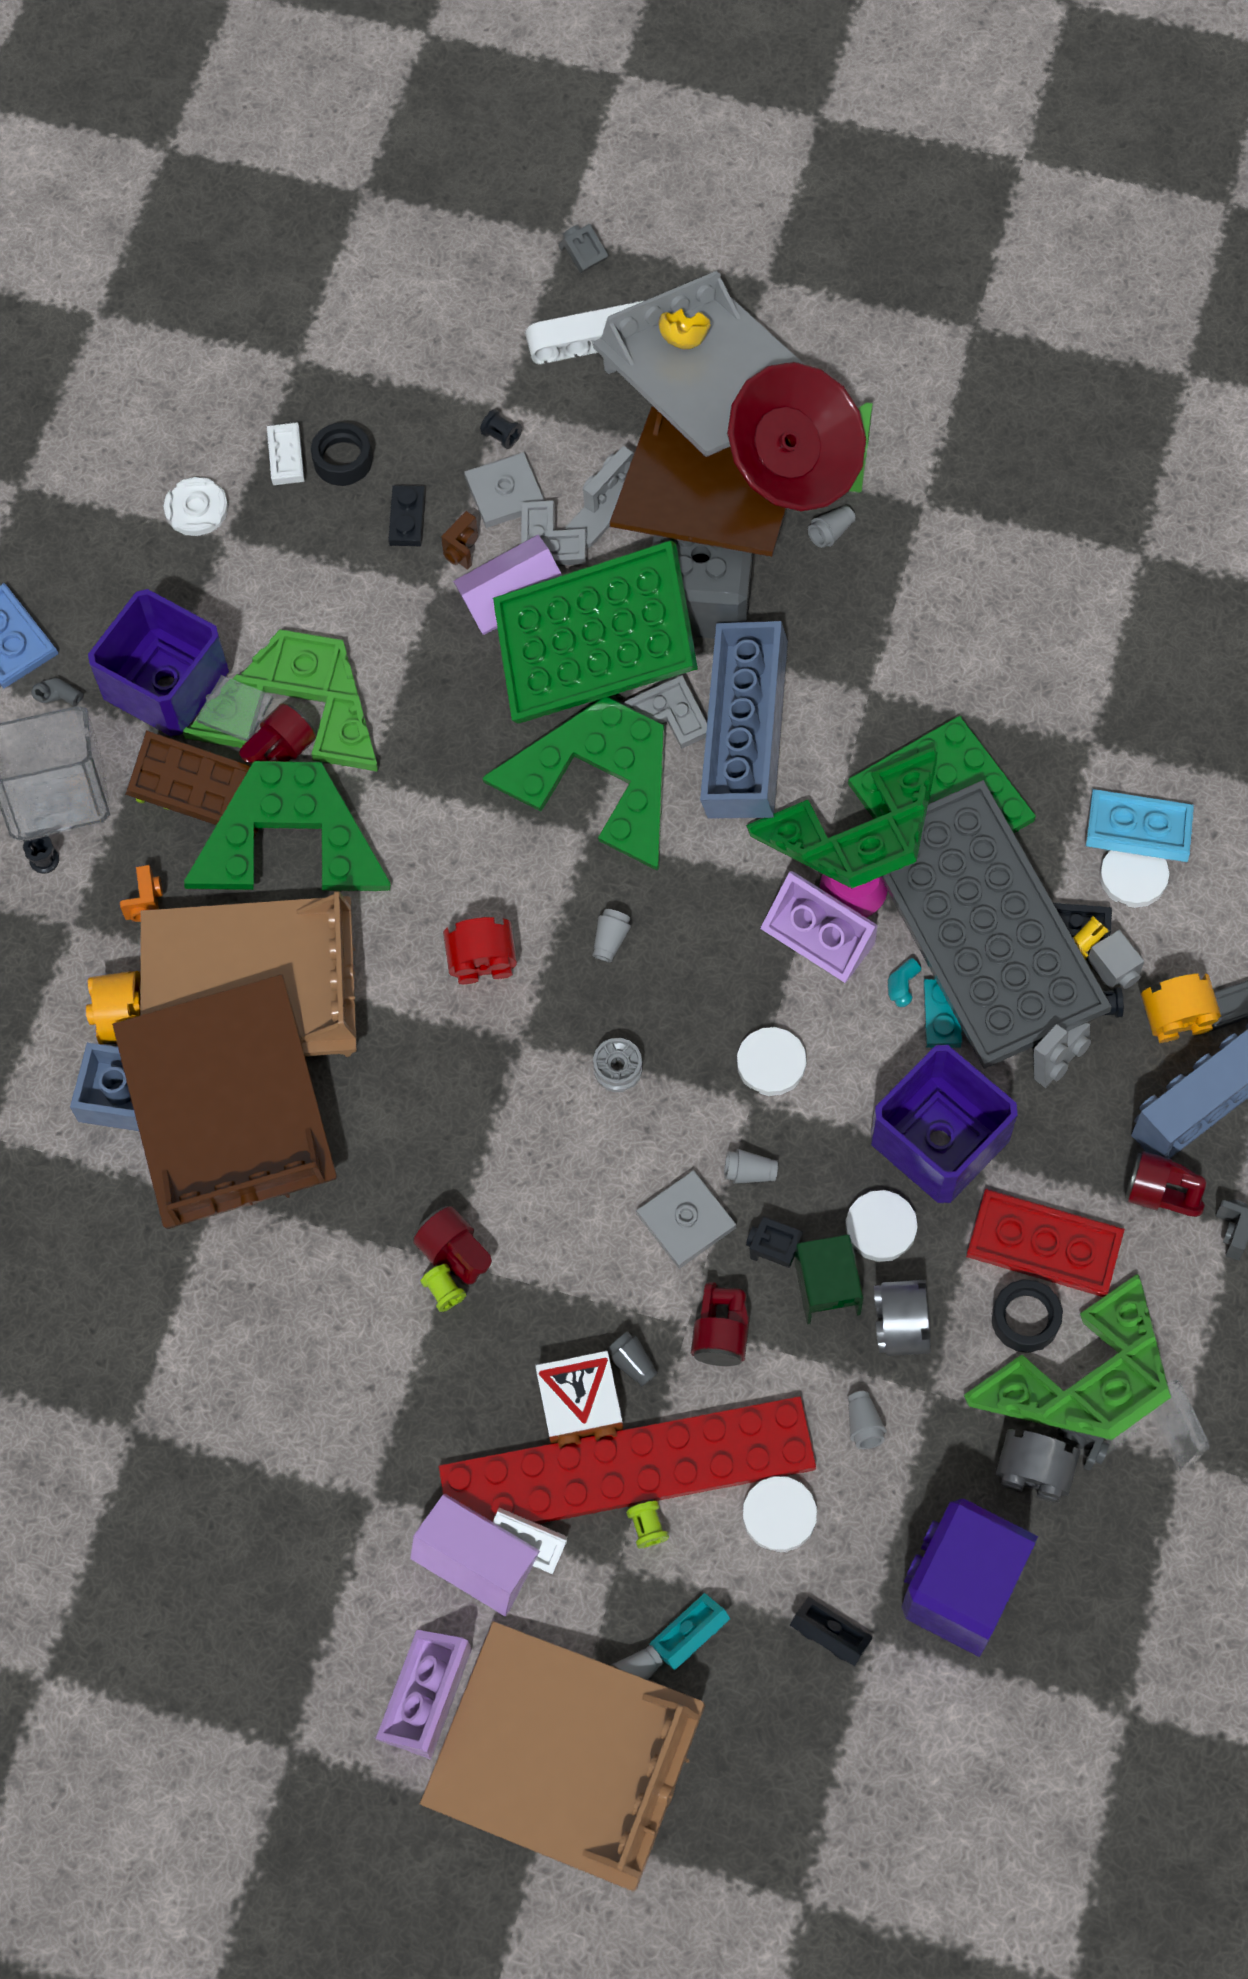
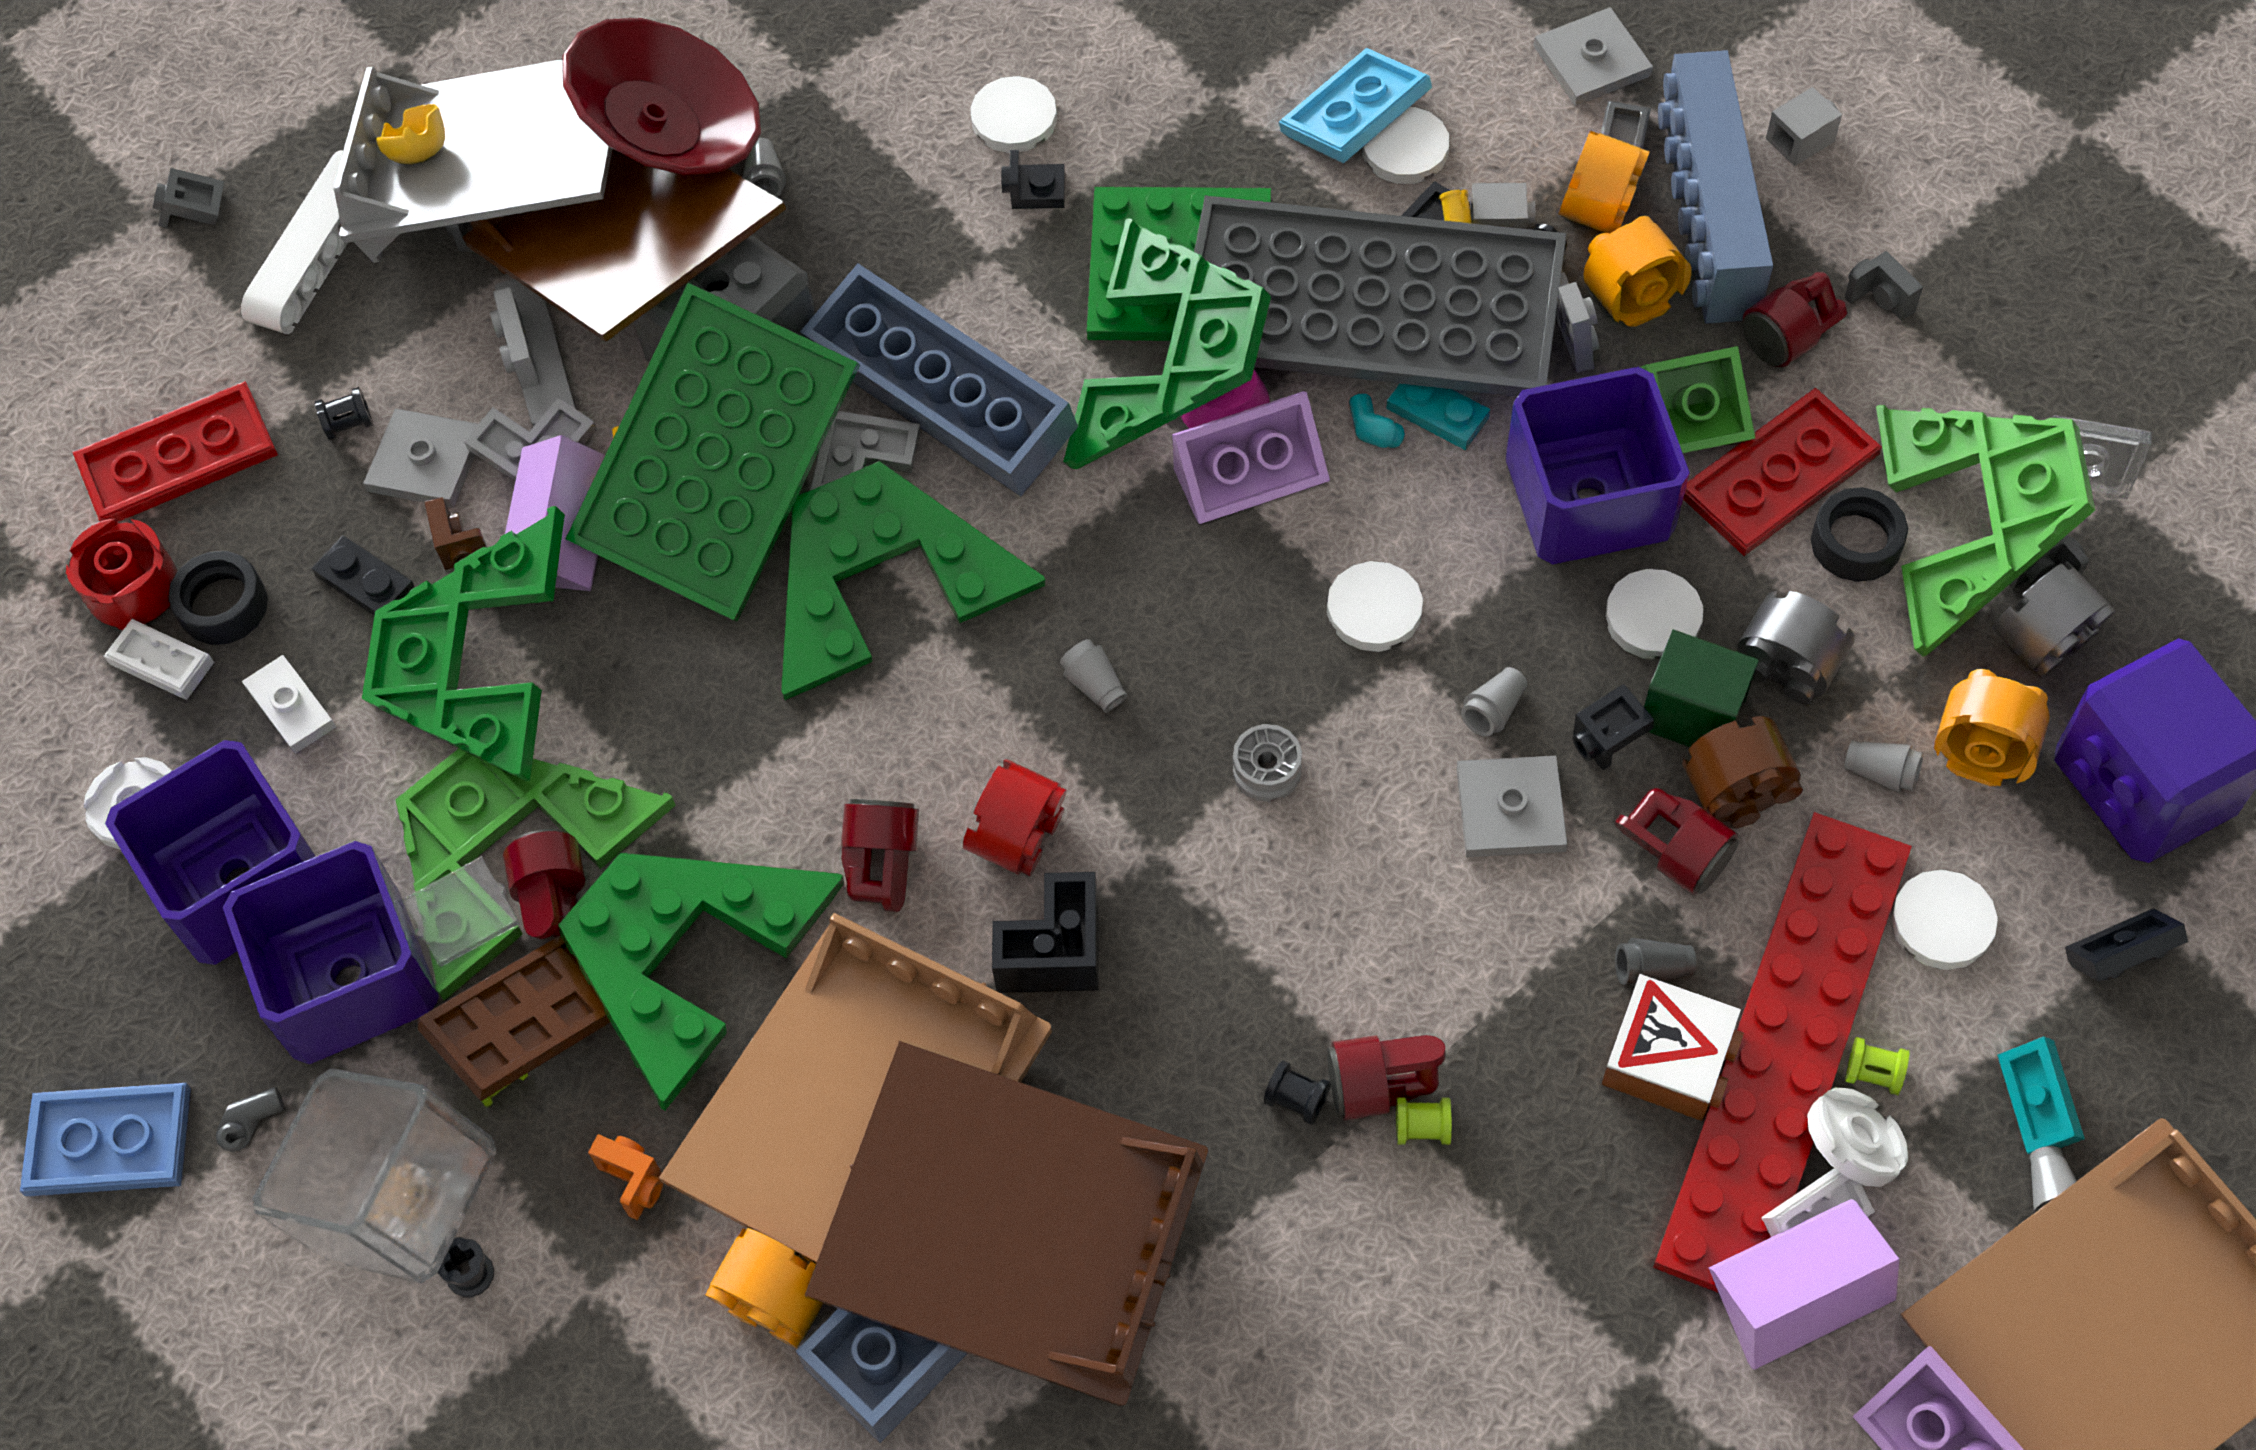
camera: 55 degrees left, 5 degrees down
none -> red brick [66,519,178,630]
none -> red tile [72,381,278,522]
none -> dark purple plate [105,740,316,965]
none -> white plate [242,655,336,754]
none -> green wing [362,506,565,781]
none -> dark red piece [841,799,919,912]
none -> white tile [971,76,1057,153]
none -> black brick [992,872,1099,993]
none -> black bracket [1001,150,1065,209]
none -> black bush [1264,1060,1331,1125]
none -> light orange brick [1584,216,1692,327]
none -> bright green slope [1640,346,1756,453]
none -> reddish brown brick [1682,716,1803,829]
none -> white tile [1808,1087,1908,1187]
none -> light orange brick [1934,669,2050,786]

